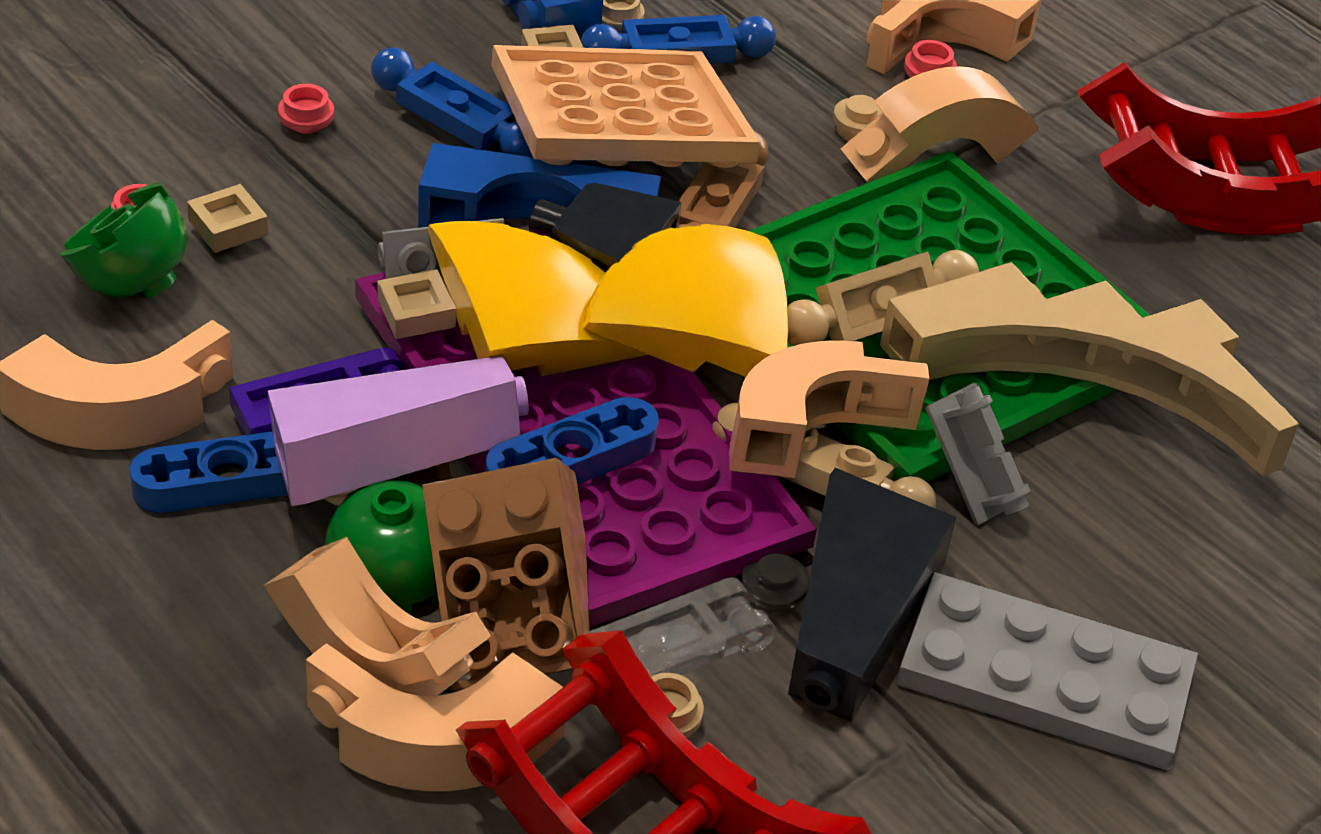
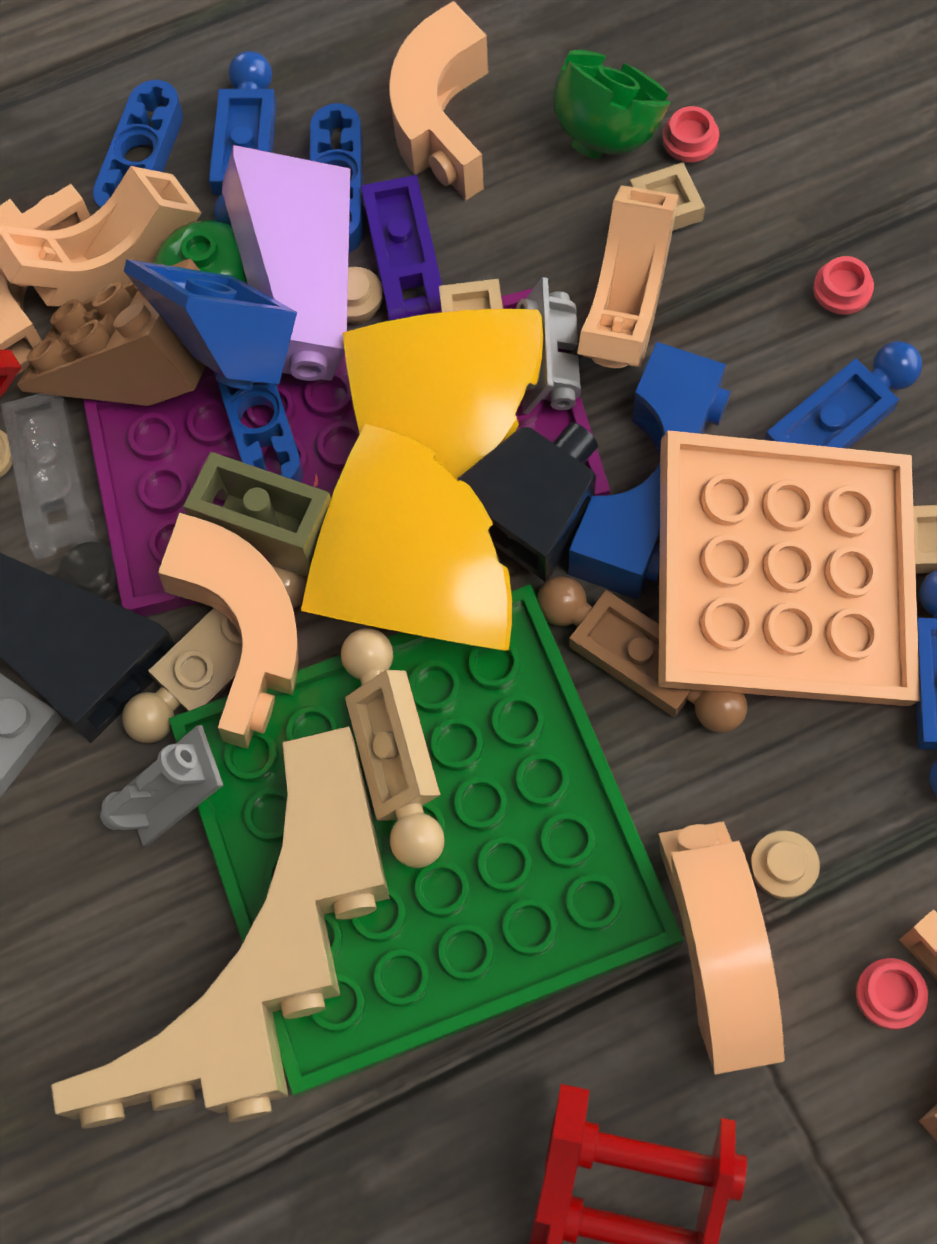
camera: 115 degrees right, 25 degrees up
none -> blue beam [93,80,183,209]
none -> blue slope [124,259,297,390]
none -> olive brick [183,452,331,577]
none -> blue plate [209,51,277,225]
none -> light nougat arch [577,185,679,368]

